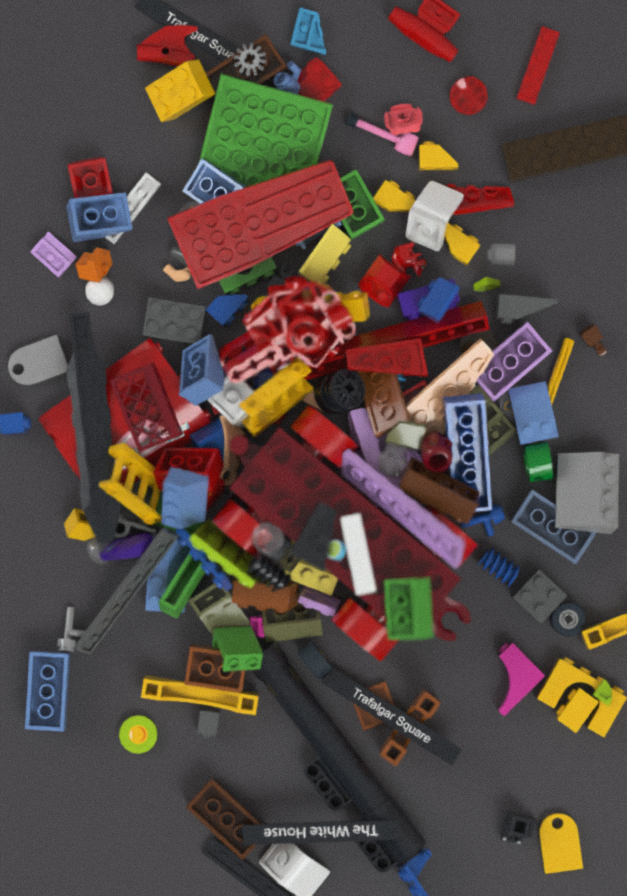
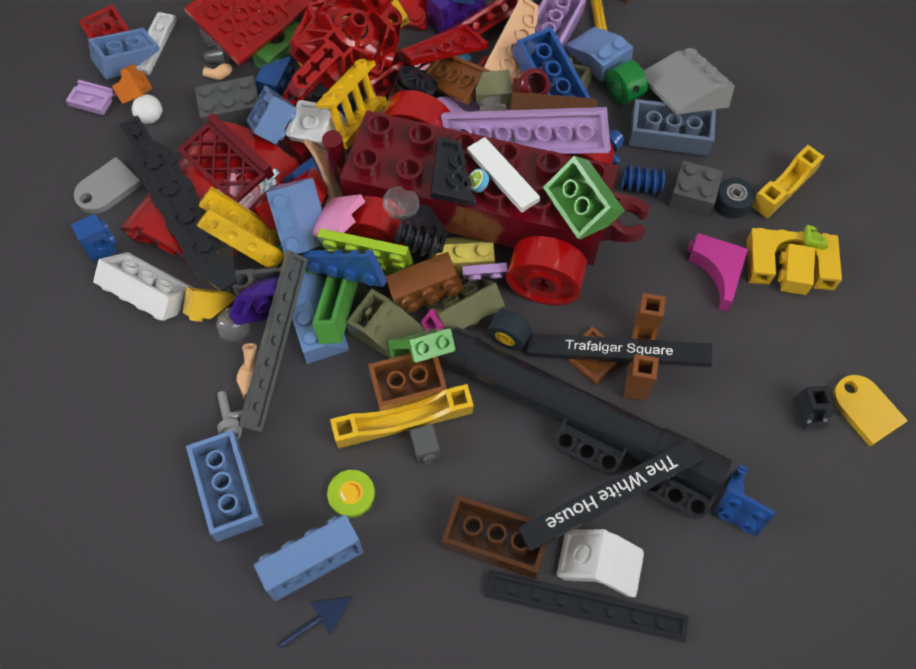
camera: 20 degrees left, 25 degrees down
none -> white slope [93,252,194,321]
none -> light nougat arm [236,343,257,400]
none -> medium blue brick [253,514,364,602]
none -> dark blue piece [278,597,353,648]
none -> bright pink slope [312,194,365,237]

